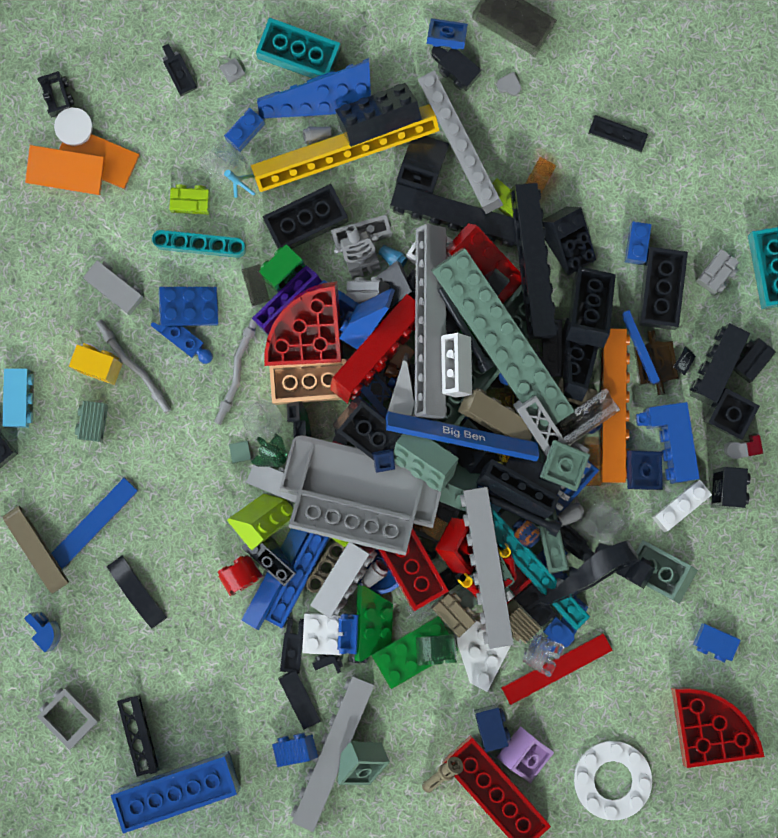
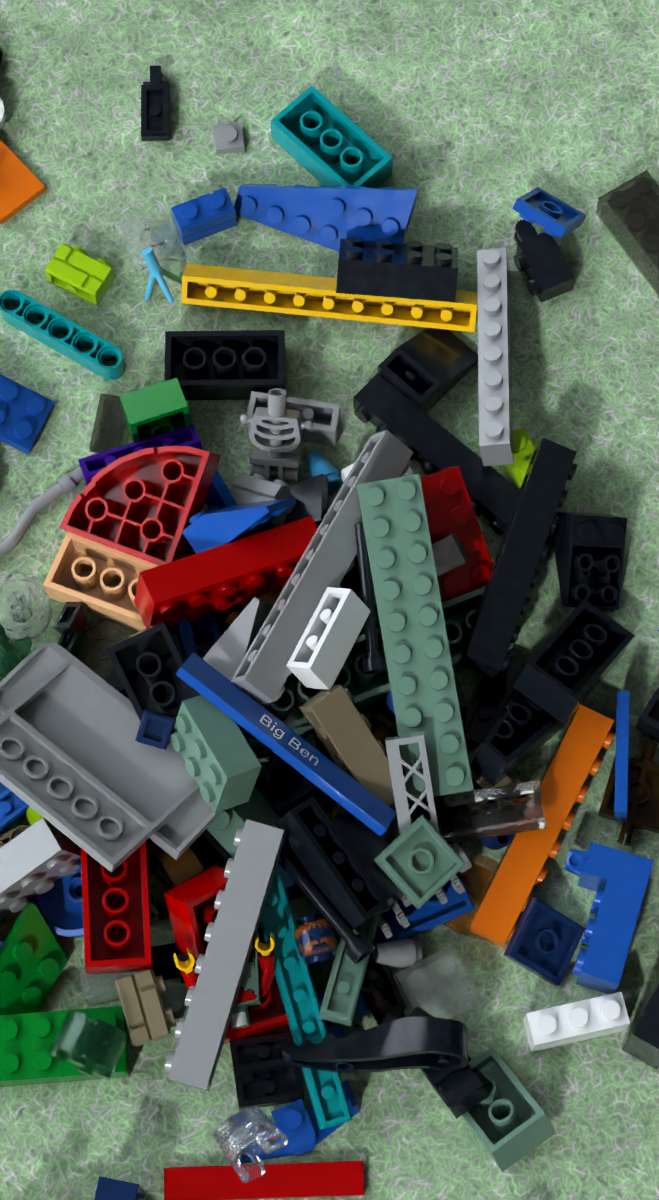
camera: 30 degrees right, 15 degrees down
light grey cone [303,126,332,145] -> none
light grey cone [361,560,389,588] -> none
white plate [454,620,511,692] -> none
light grey tile [497,72,521,96] -> none
dark tan brick [507,599,542,644] -> none
clear orange slope [525,157,557,193] -> none

